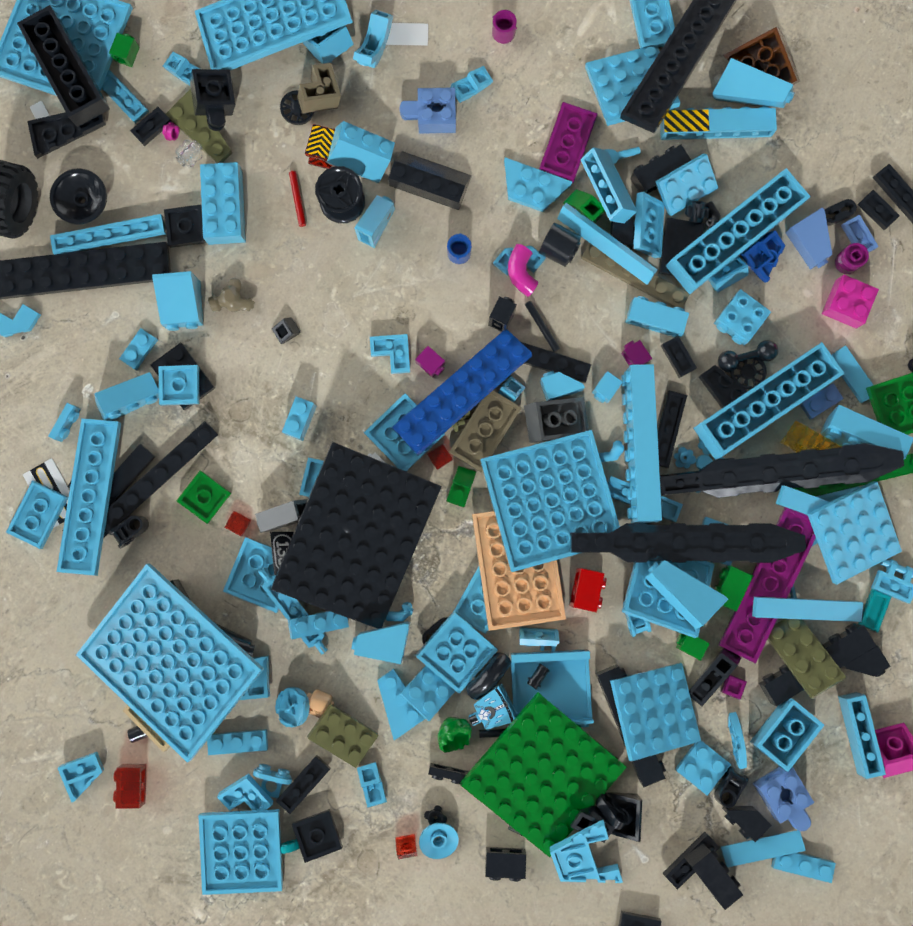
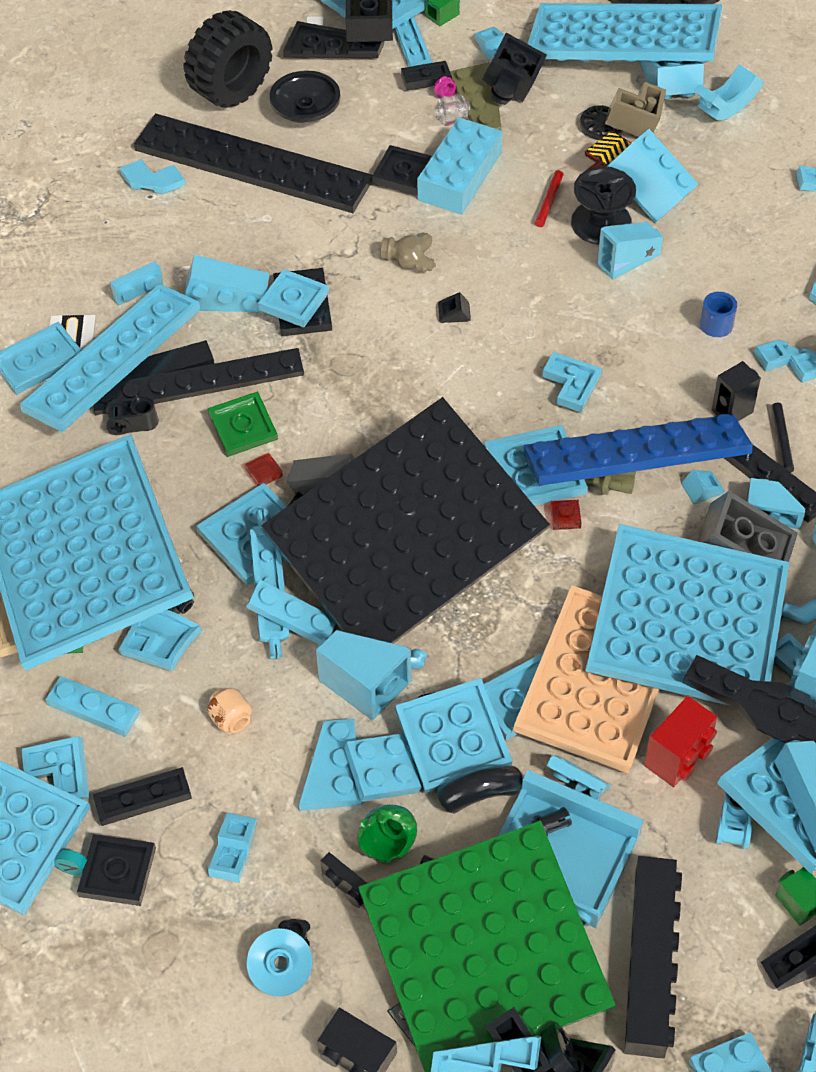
camera: 30 degrees right, 30 degrees down
medium azure plate [50,214,166,255] -> none
medium azure plate [119,328,158,371] -> none
medium azure slope [152,271,204,331] -> none
medium azure bracket [253,764,292,798] -> none
medium azure tile [275,687,310,728] -> none
medium azure brick [282,396,317,441] -> none
olive plate [307,703,379,768] -> none
white sticker [386,23,428,46] -> none
black slope [388,151,472,210] -> none
clear red plate [395,834,418,860] -> none
medium blue brick [399,87,456,134] -> none
magenta brick [415,346,445,378] -> none
green slope [446,466,476,508] -> none
dark tan plate [449,390,522,473] -> none
medium azure torso [468,684,518,730] -> none
dark pink cylinder [508,244,539,297] -> none
medium azure plate [610,663,701,761] -> none

